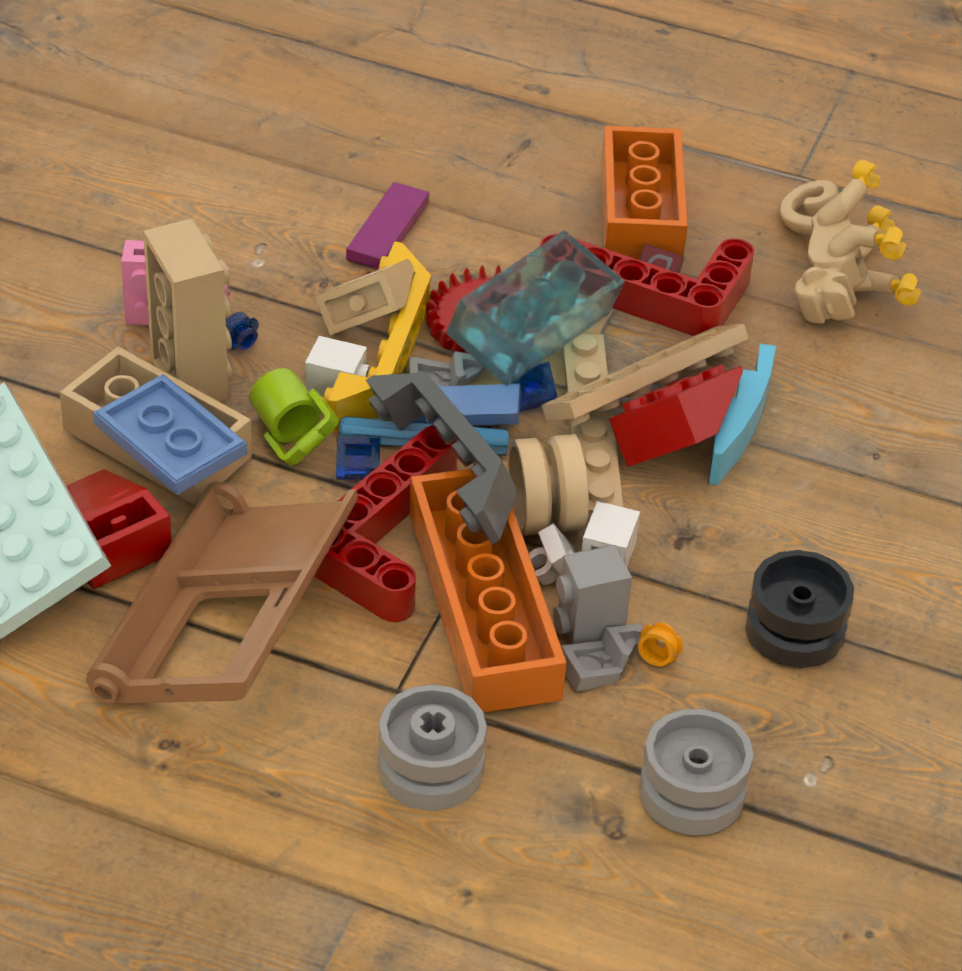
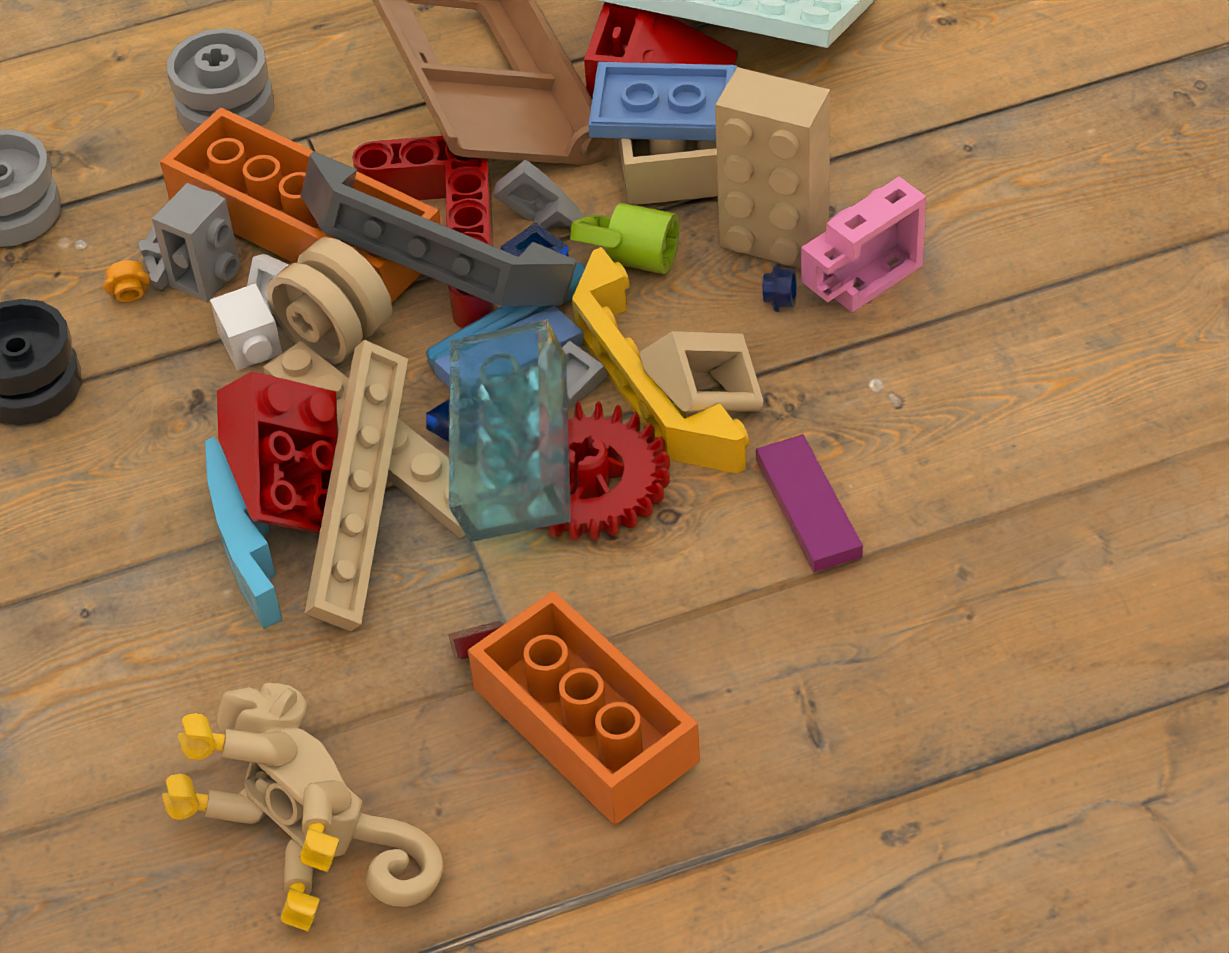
camera: 145 degrees right, 5 degrees up
white brick [305,336,371,397] -> none
red beam [538,234,754,336] -> none
none -> light grey slope [493,159,585,234]

